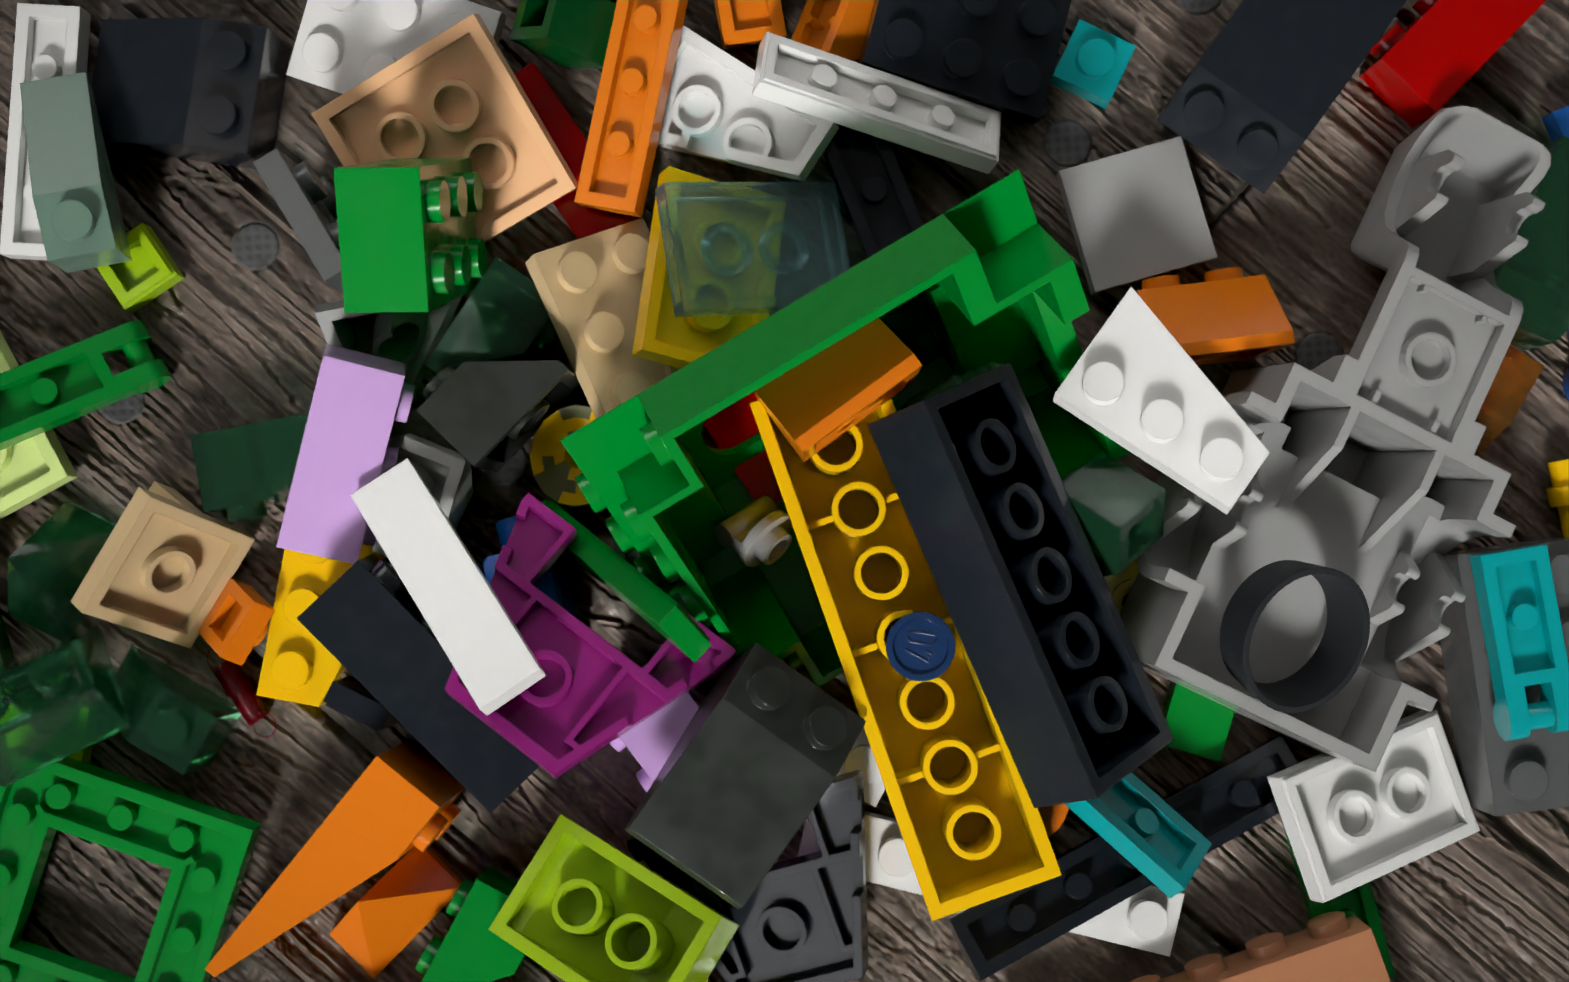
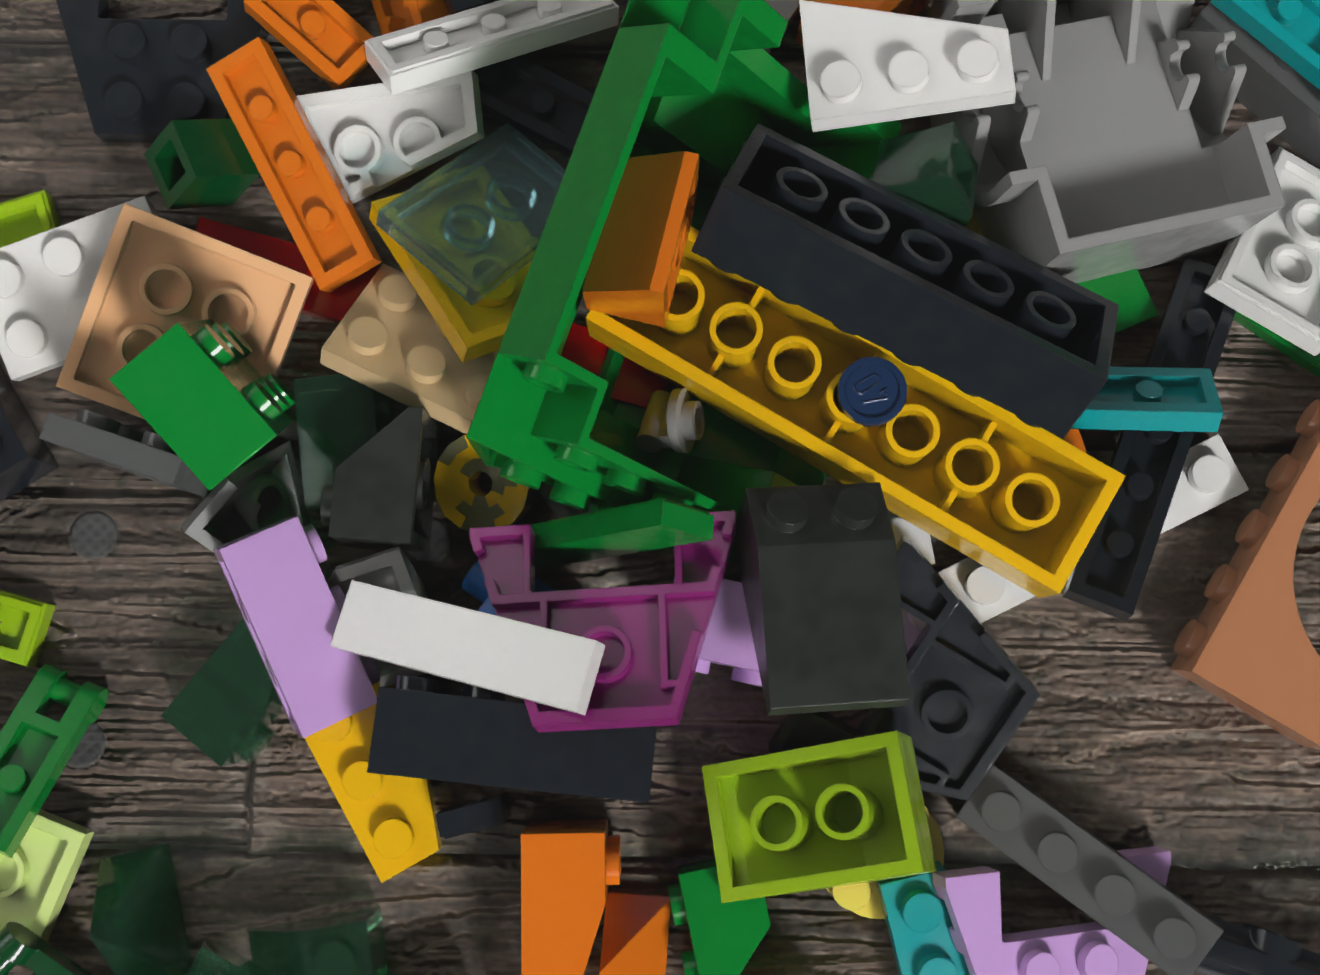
camera: 50 degrees left, 5 degrees down
tan bracket [70,481,255,649] -> none
orange plate [198,577,276,666] -> none
dark red piece [207,648,276,738] -> none
black tyre [1219,560,1370,713] -> none

